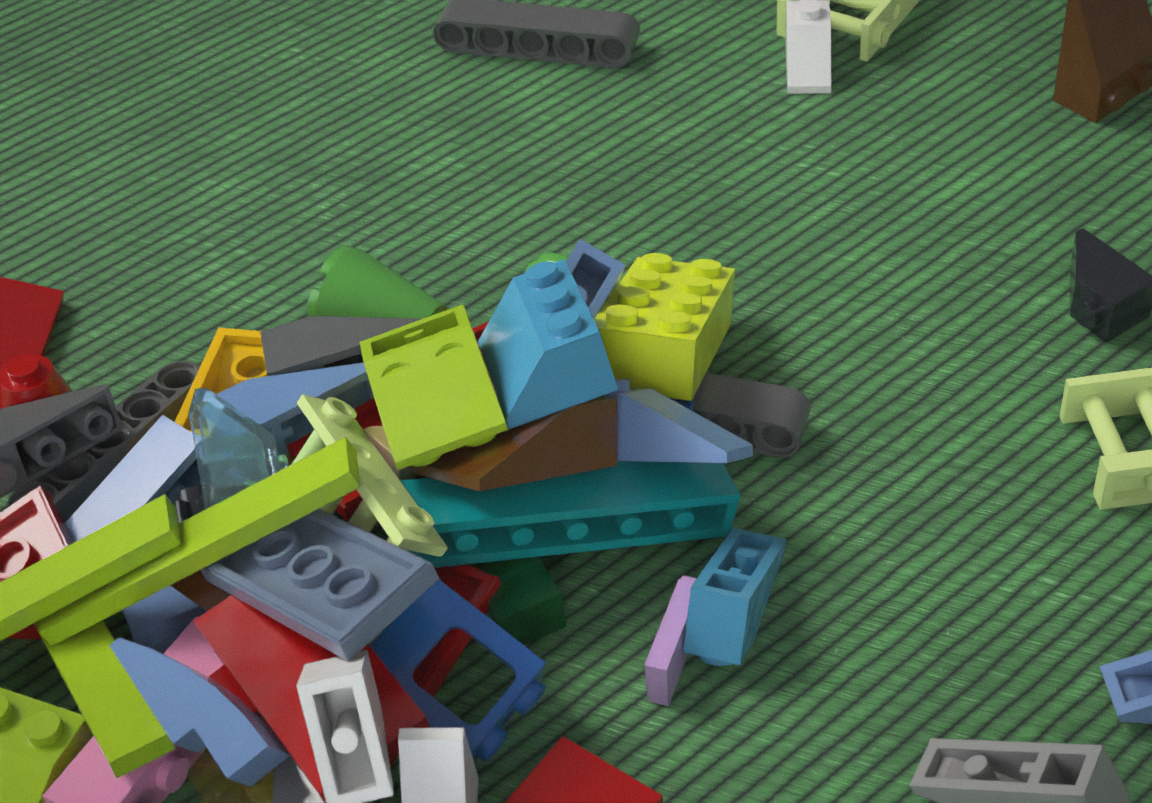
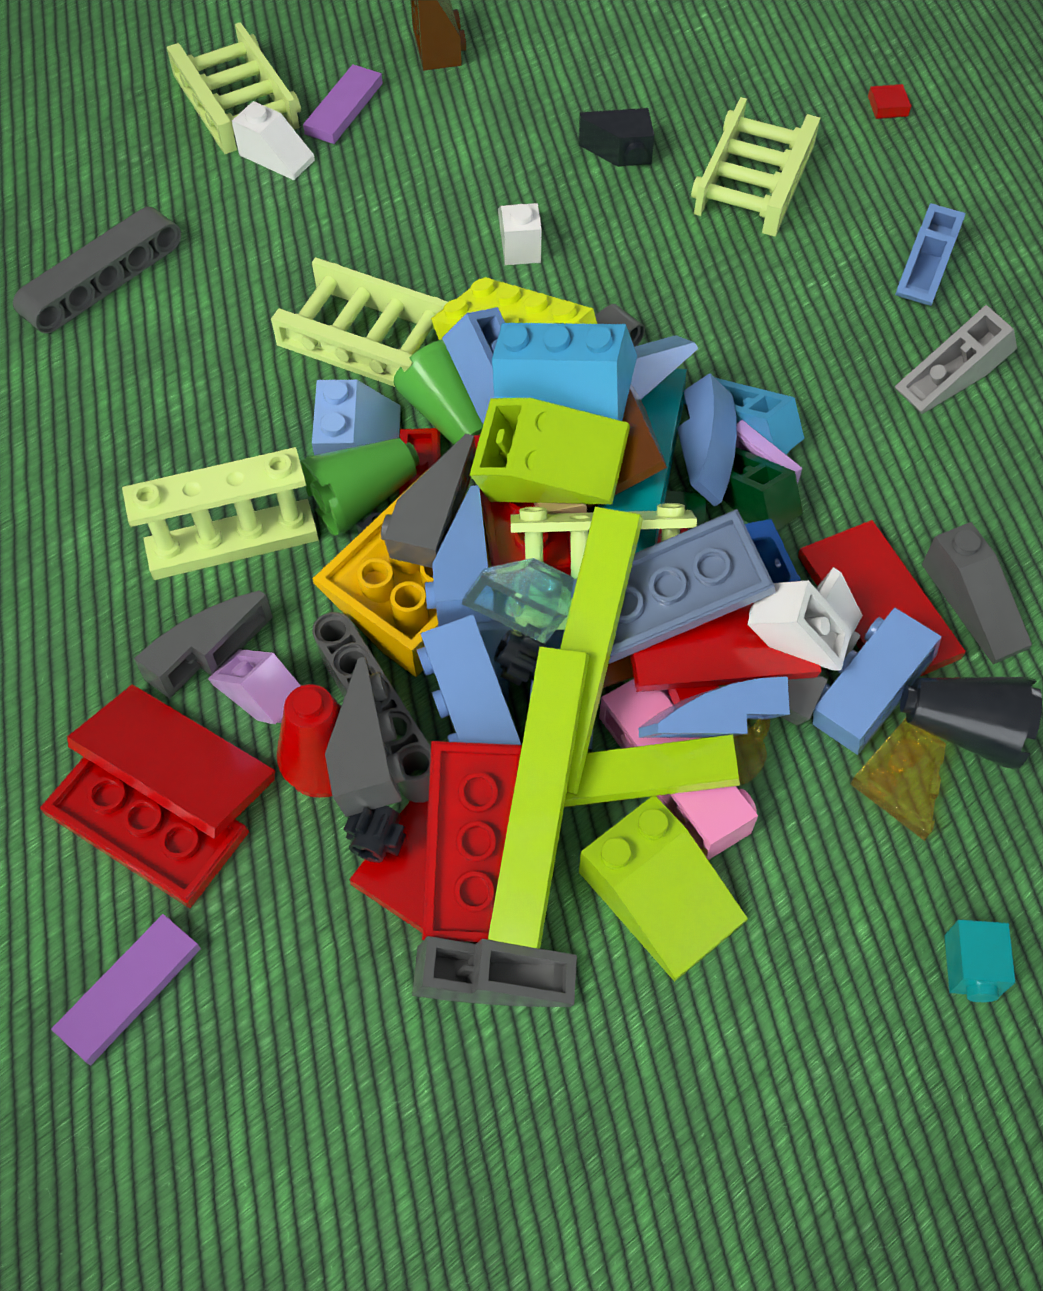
camera: 65 degrees left, 15 degrees up
none -> yellowish green fence [122,447,319,580]
none -> dark grey slope [134,590,273,699]
none -> lavender slope [208,649,301,724]
none -> yellowish green fence [271,257,448,387]
none -> medium lavender tile [303,64,383,144]
none -> light blue slope [312,380,401,455]
none -> white slope [498,203,542,265]
none -> medium blue slope [677,373,737,506]
none -> dark green slope [723,447,803,531]

